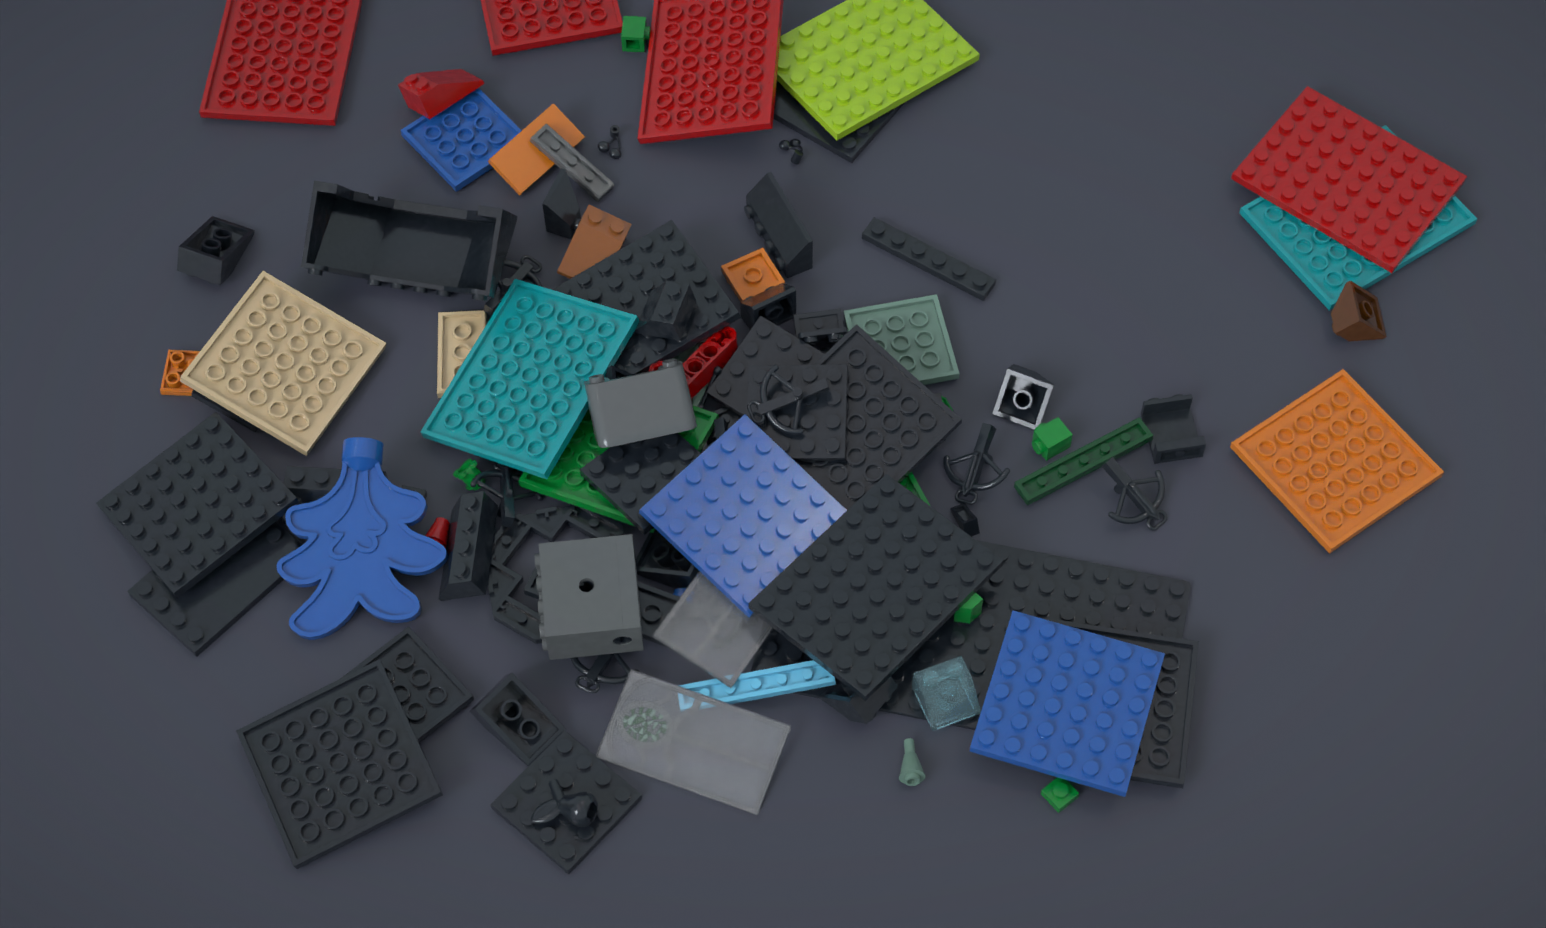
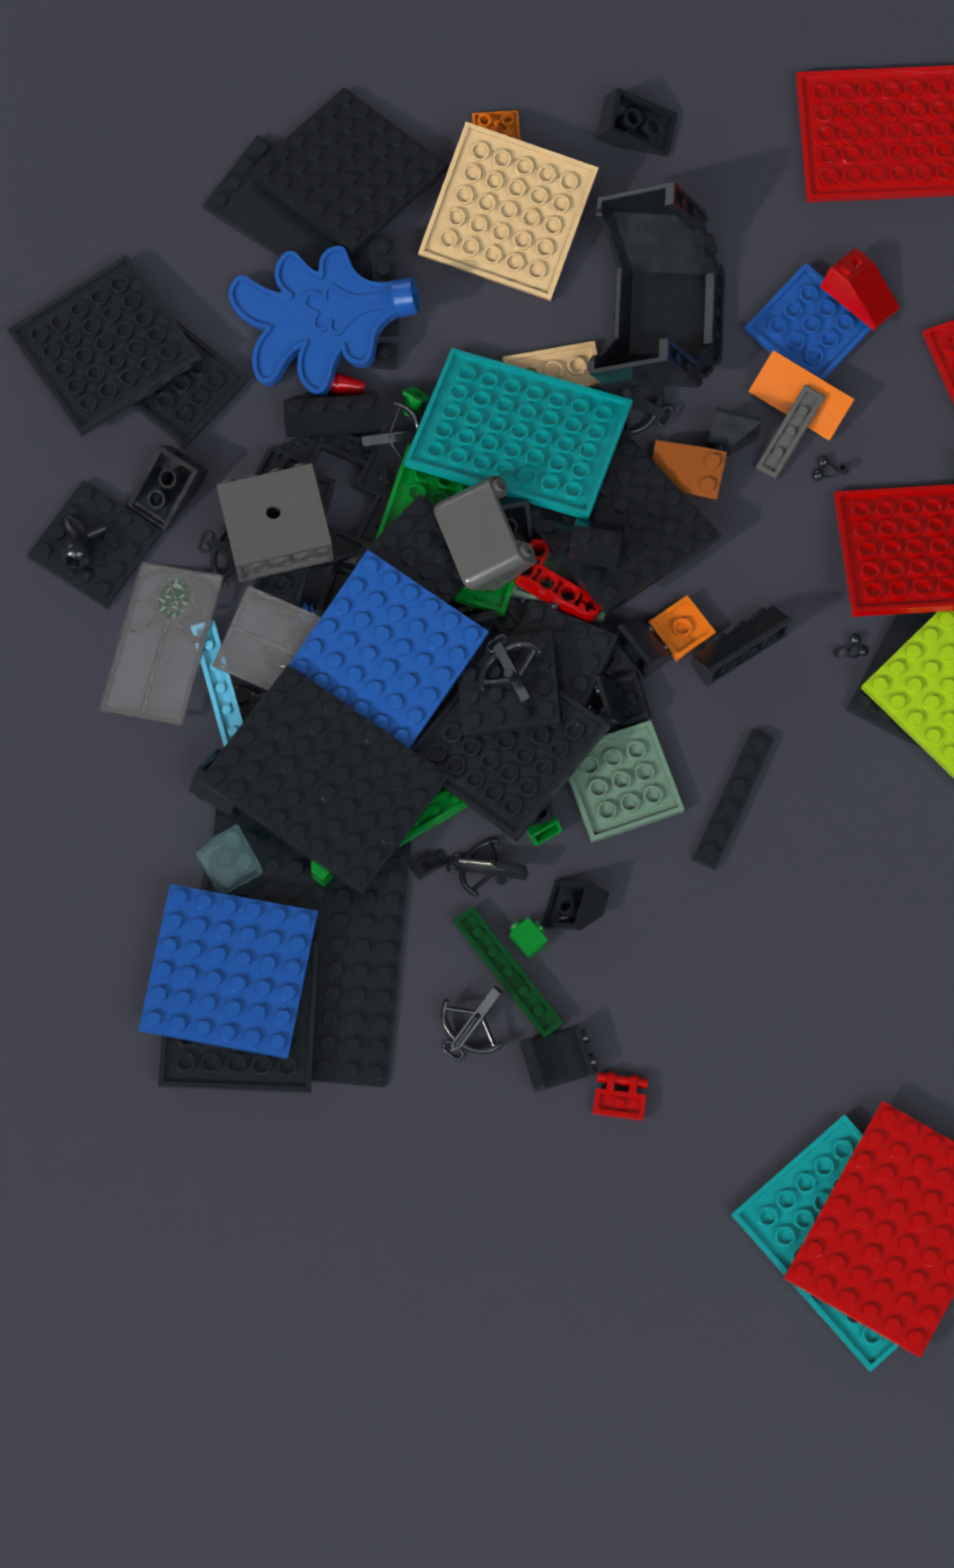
camera: 80 degrees right, 15 degrees up
sand green cone [899,738,925,786] -> none
green plate [1041,777,1079,813] -> none
orange plate [1230,369,1444,554] -> none
reddish brown slope [1331,281,1387,342] -> none
none -> red plate [592,1071,648,1121]

